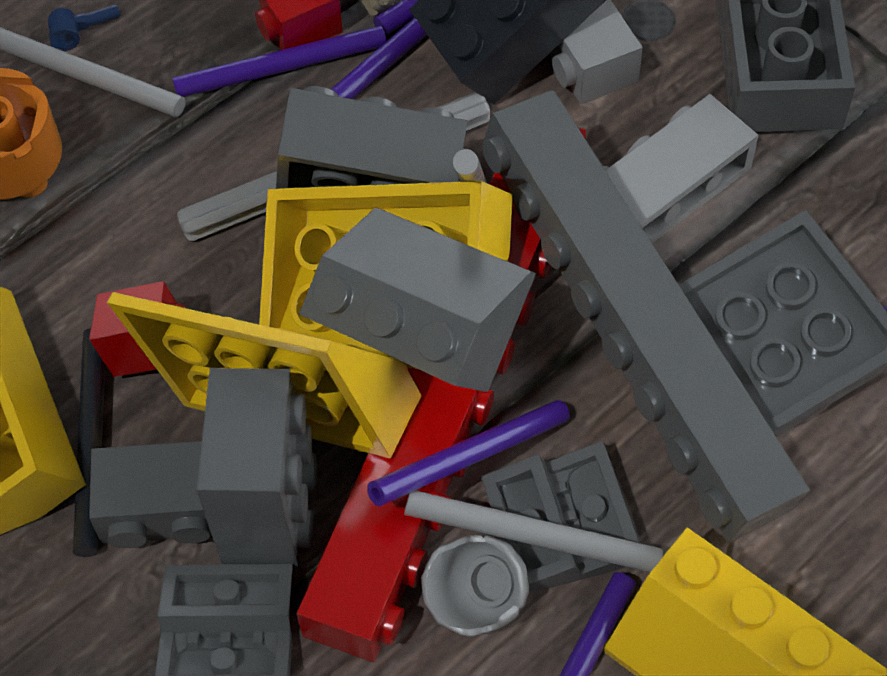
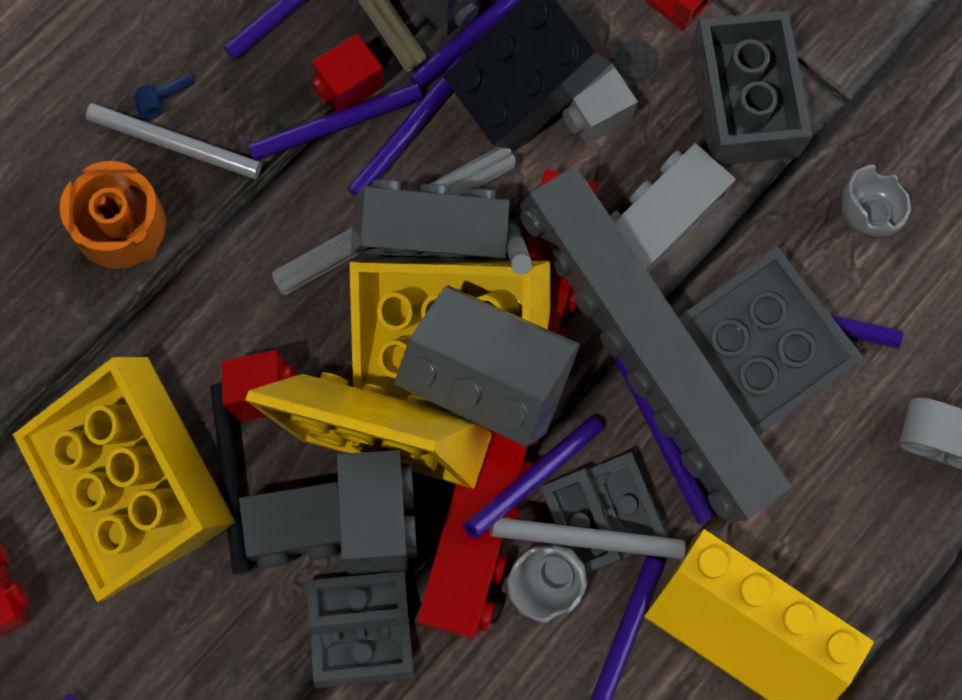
camera: 15 degrees left, 15 degrees up
none -> dark purple bar [613,356,716,525]

